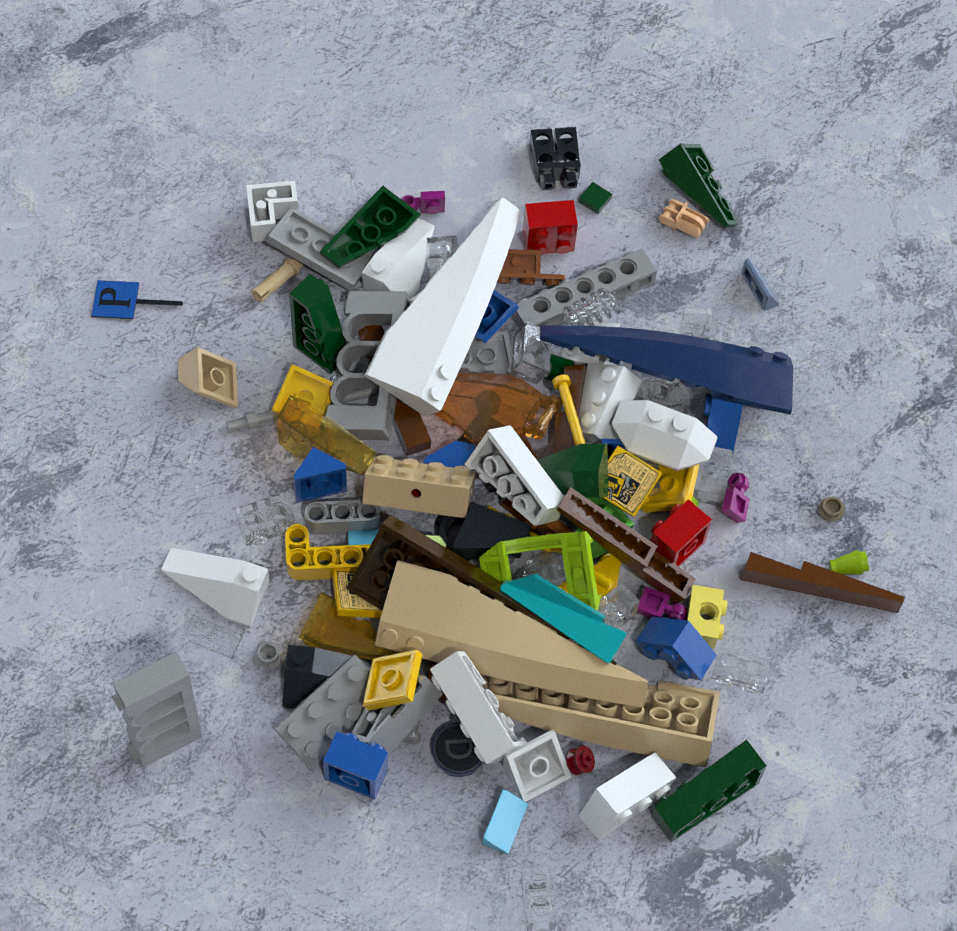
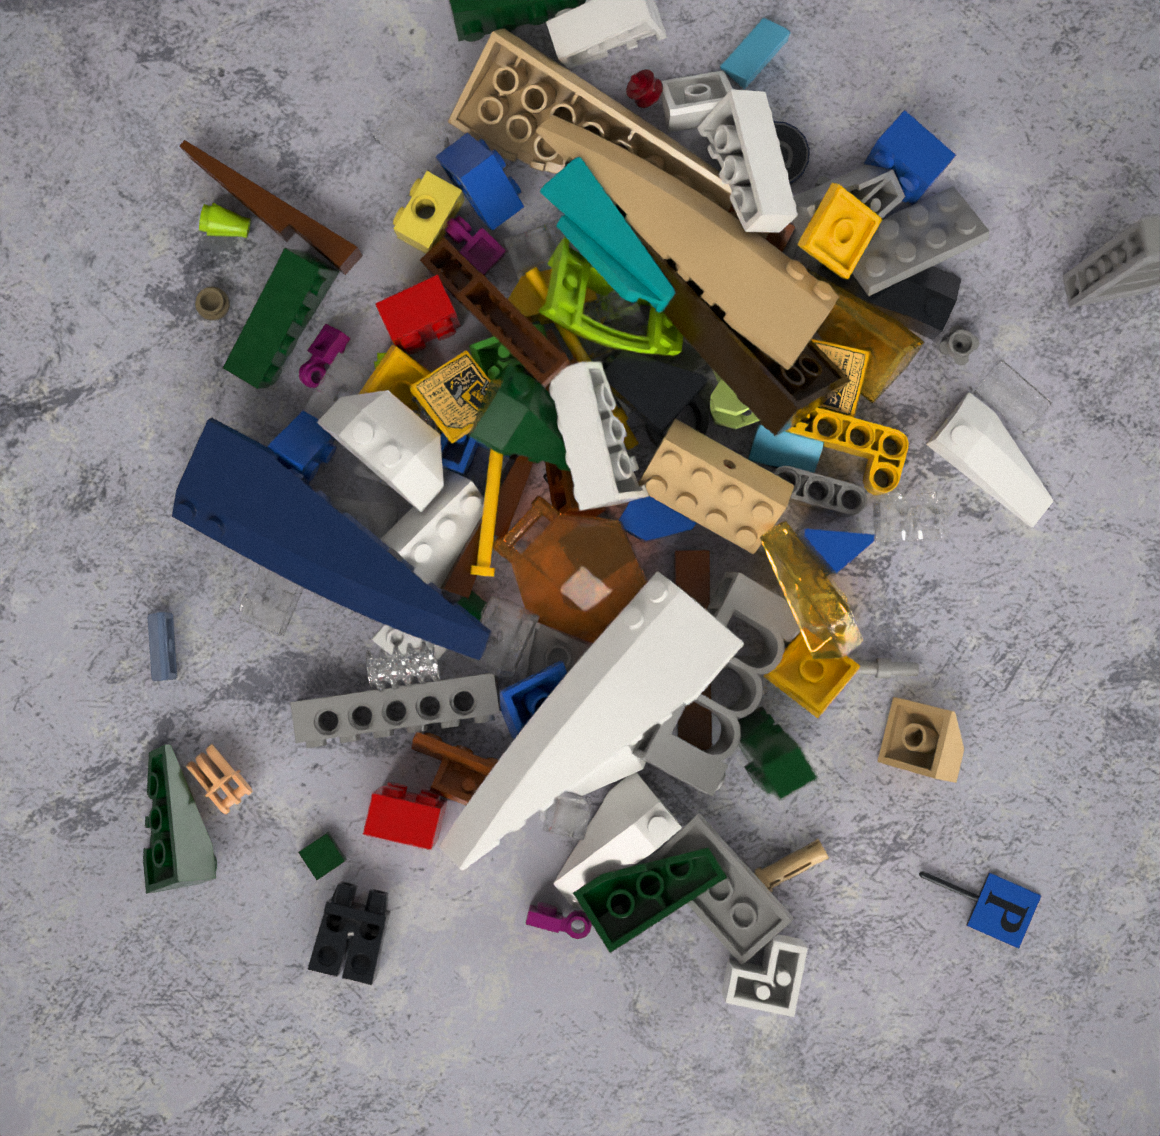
camera: 155 degrees left, 25 degrees up
none -> dark green wedge [223,248,340,389]

